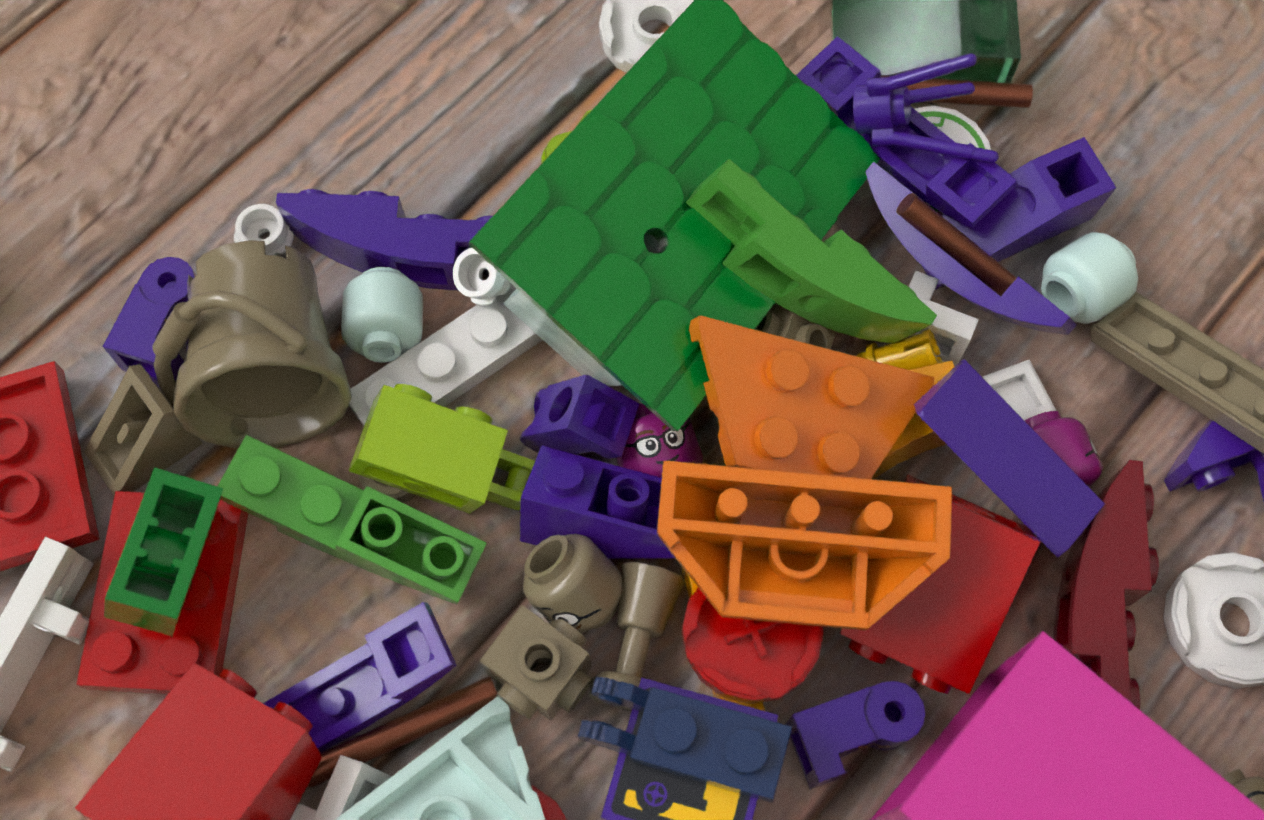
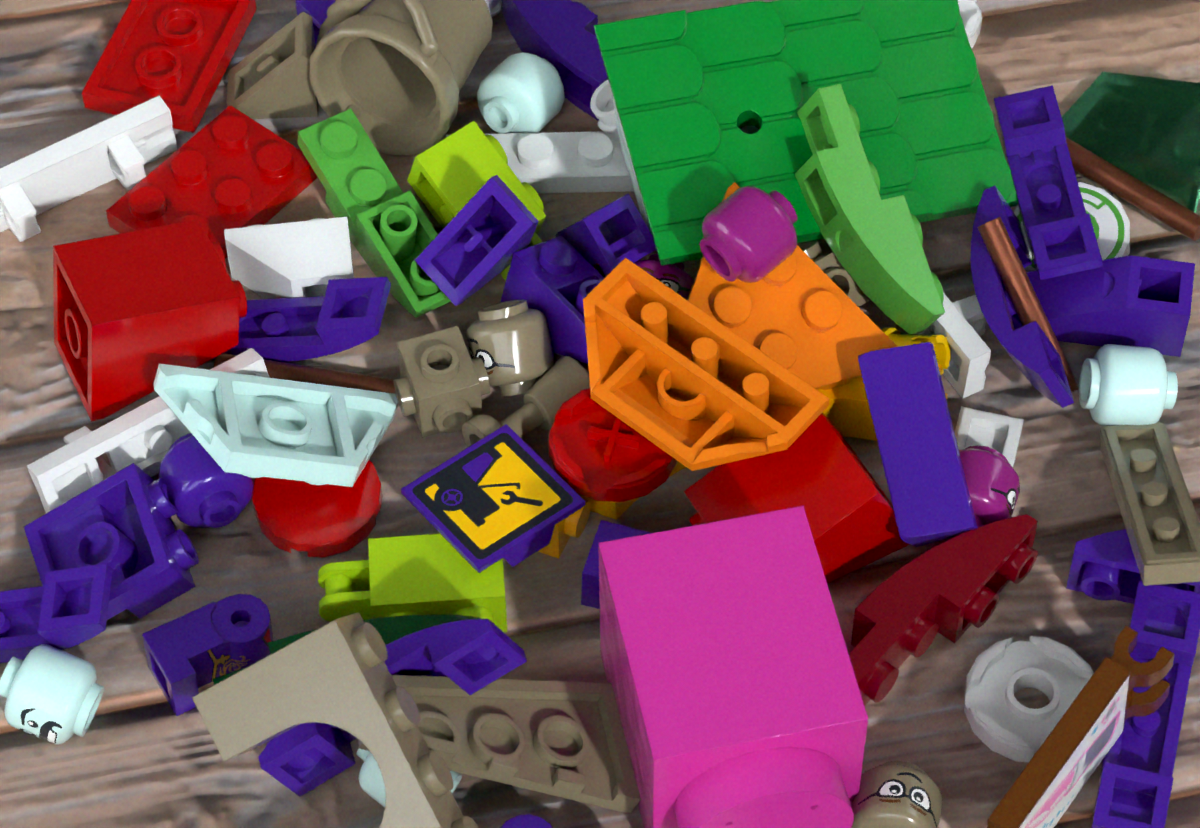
camera: 35 degrees right, 15 degrees down
green brick [104,467,223,636] -> none
dark blue hinge [577,677,792,803] -> none
dark purple plant [853,53,999,163] -> none
none -> white slope [224,217,354,299]
none -> dark purple slope [415,175,539,306]
none -> magenta head [700,186,798,283]

